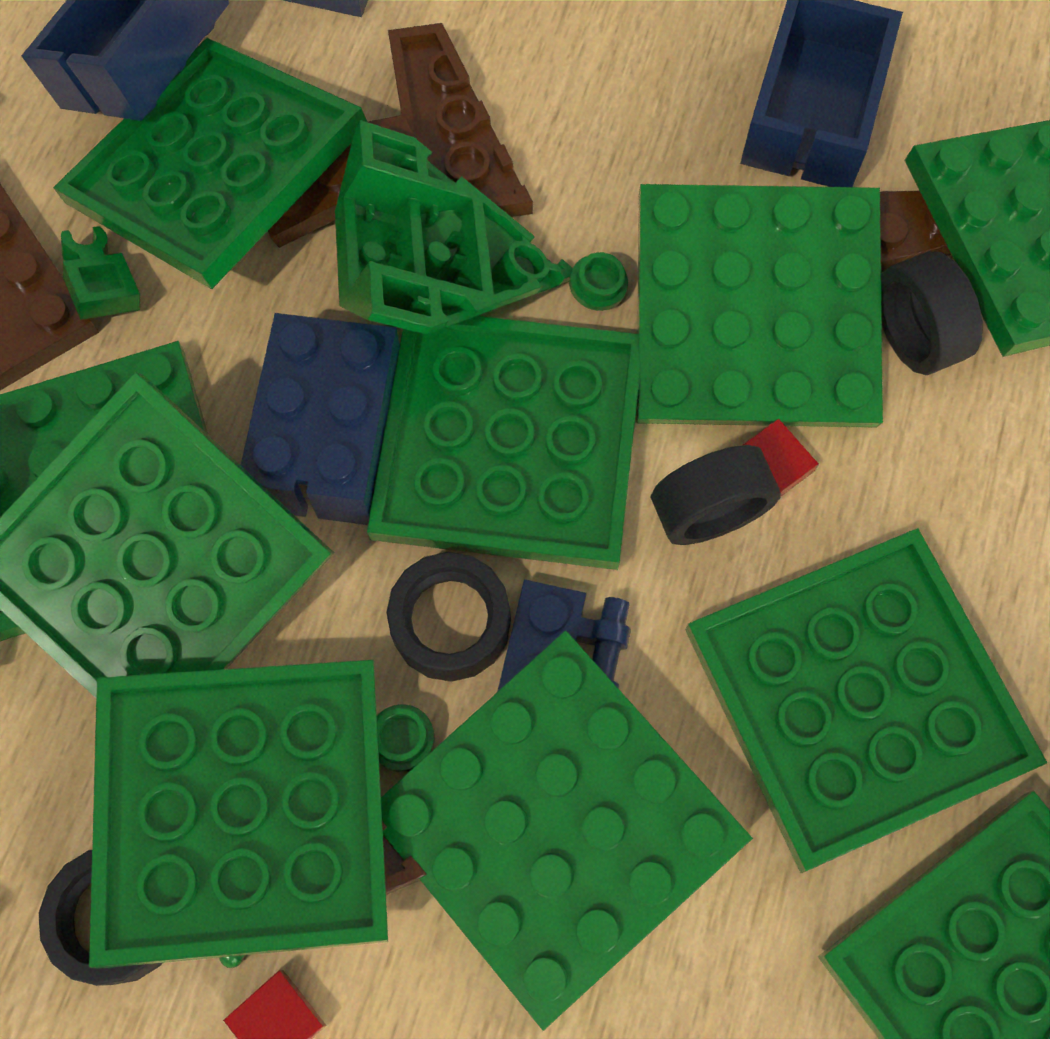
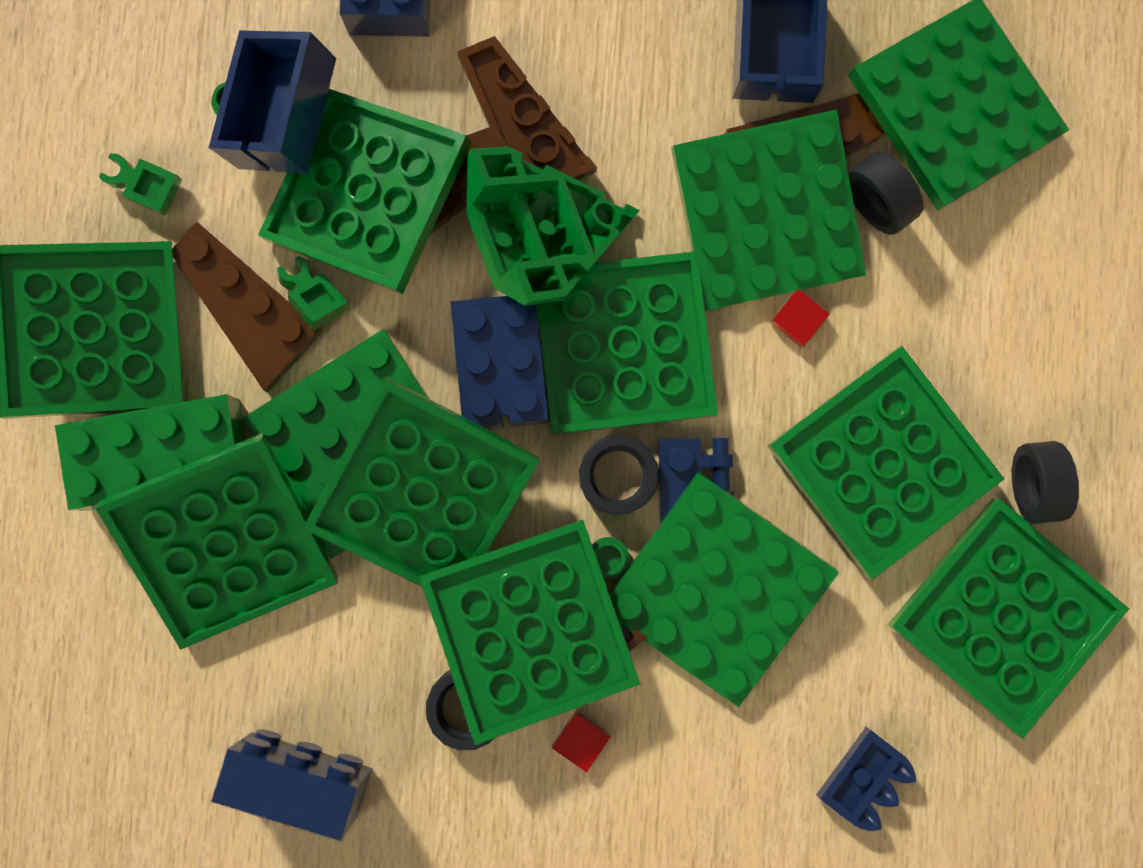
camera: 20 degrees left, 15 degrees up
green plate [569,252,628,311] -> none
black tyre [650,445,781,545] -> none

